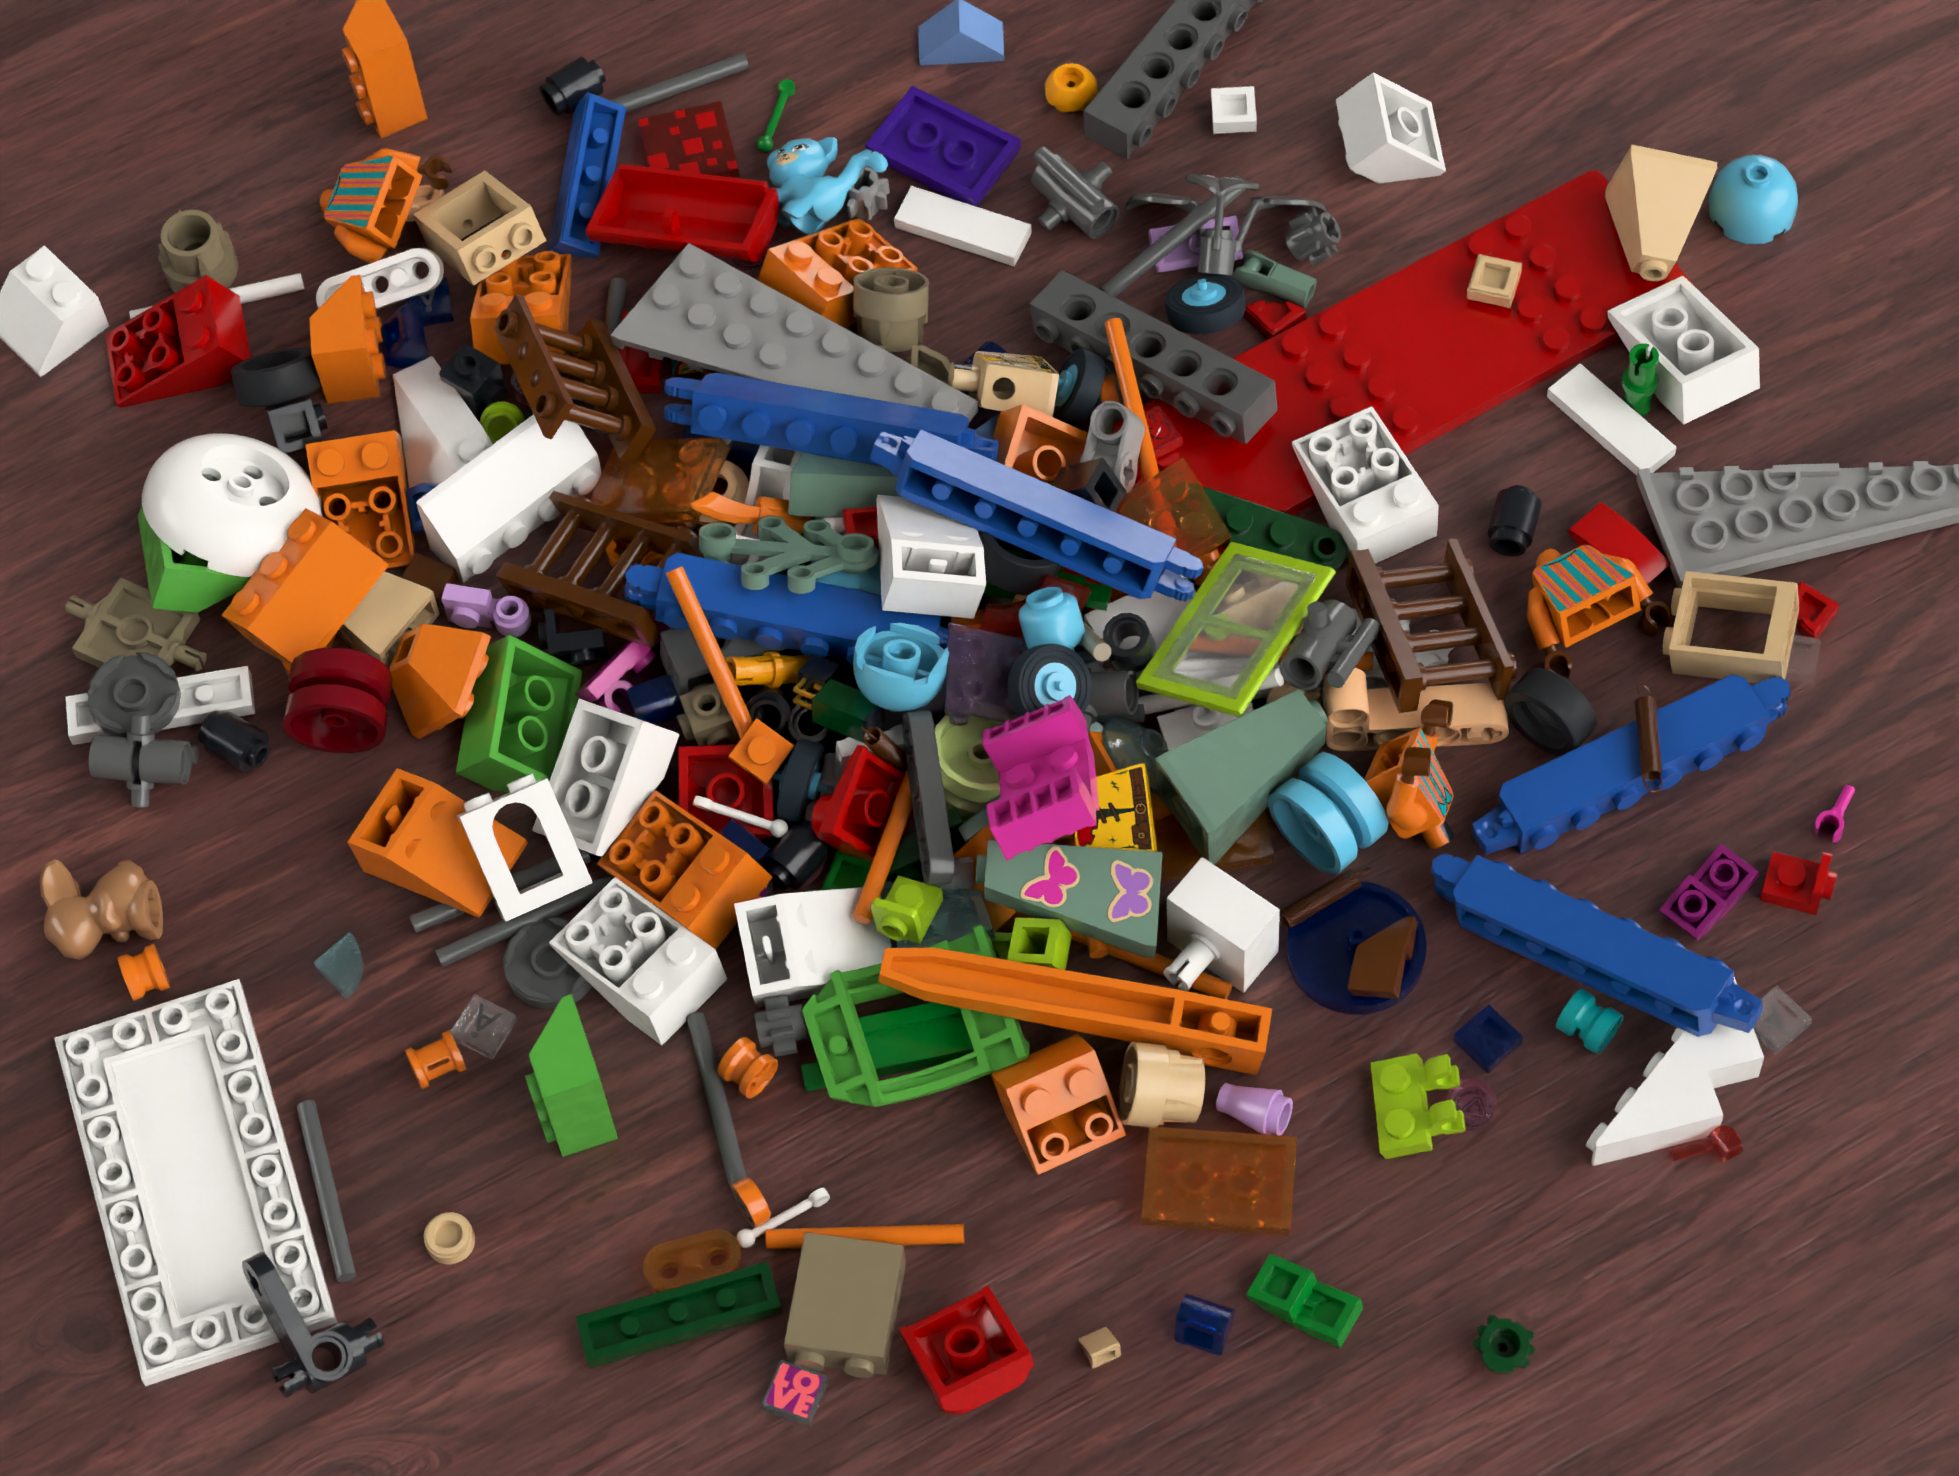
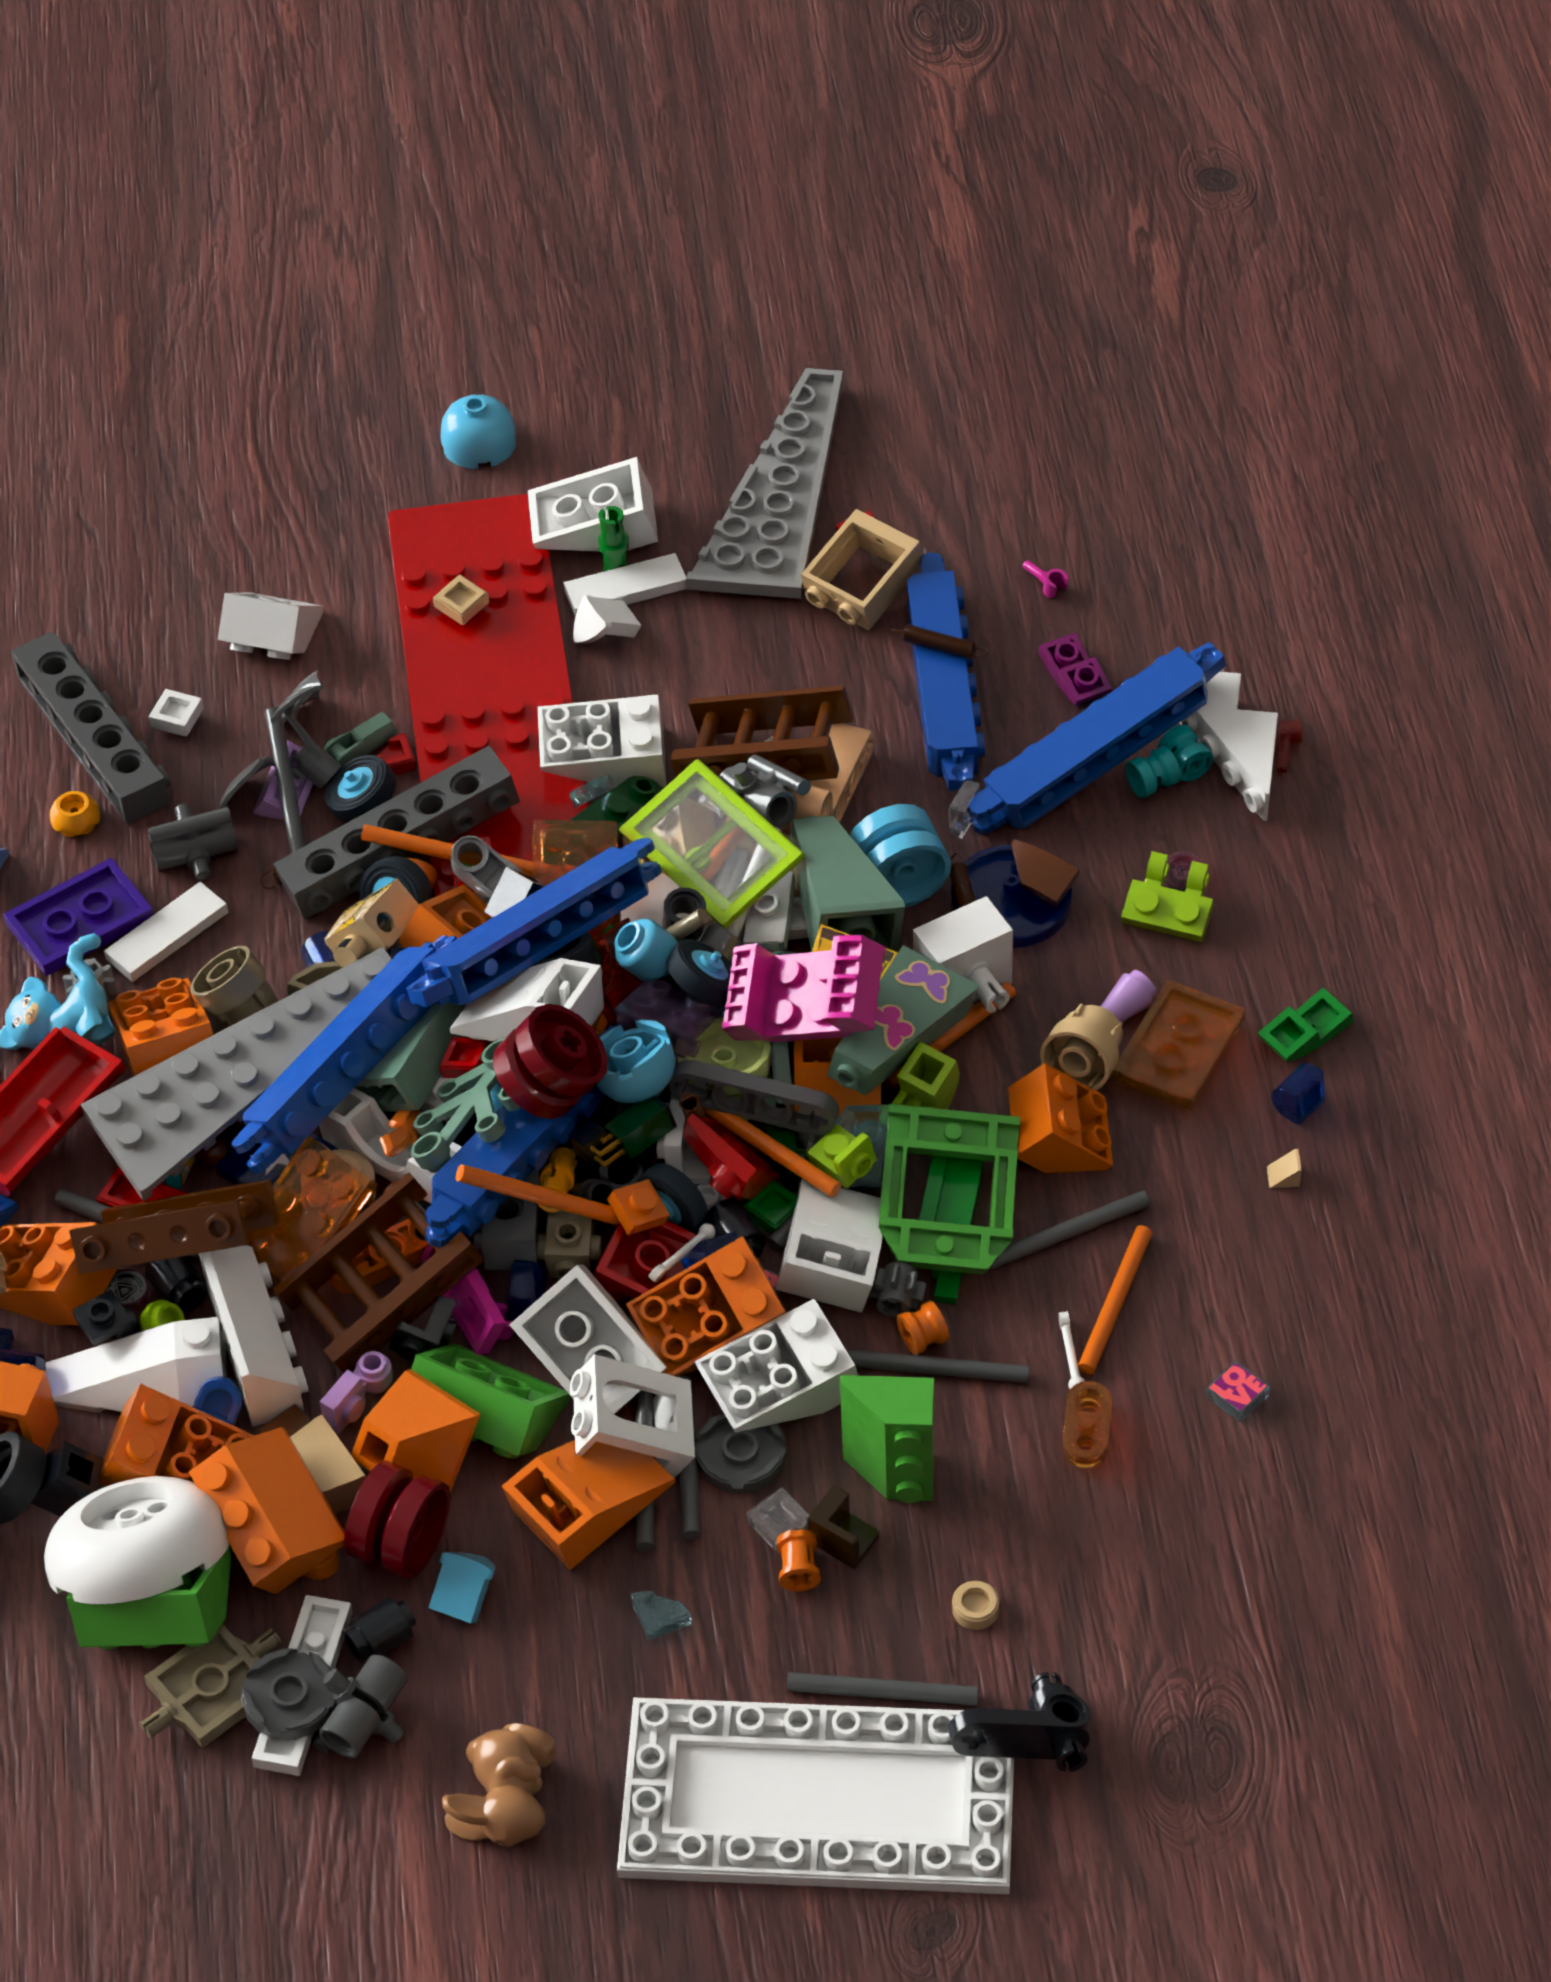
camera: 70 degrees left, 10 degrees down
orange wheel [117,944,170,1001] -> none
dark green plate [575,1261,782,1369] -> none
orange tile [730,1177,771,1228] -> none
dark tan brick [784,1232,906,1378] -> none
orange piece [878,948,1272,1075] -> none
red slope [899,1285,1034,1414] -> none
dark grey gear [1286,207,1341,266] -> none
orange torso [1364,699,1454,849] -> none
clear blue tile [1453,1004,1523,1073] -> none
dark green animal [1473,1315,1535,1375] -> none
black brick [1487,485,1542,557] -> none
black tyre [1504,668,1597,756] -> none
orange torso [1527,545,1671,678] -> none
red slope [1567,502,1671,584] -> none
tan slope [1605,145,1717,281] -> none
red bracket [1760,851,1838,915] -> none
none -> medium azure tile [428,1552,496,1623]
none -> dark red wheel [493,1004,608,1119]
none -> clear light blue tile [569,774,615,808]
none -> white tile [573,595,642,644]
none -> dark brown panel [807,1485,879,1569]
none -> clear tile [949,780,980,839]
none -> dark grey bar [990,1190,1150,1270]
none -> teal wheel [1158,724,1213,782]

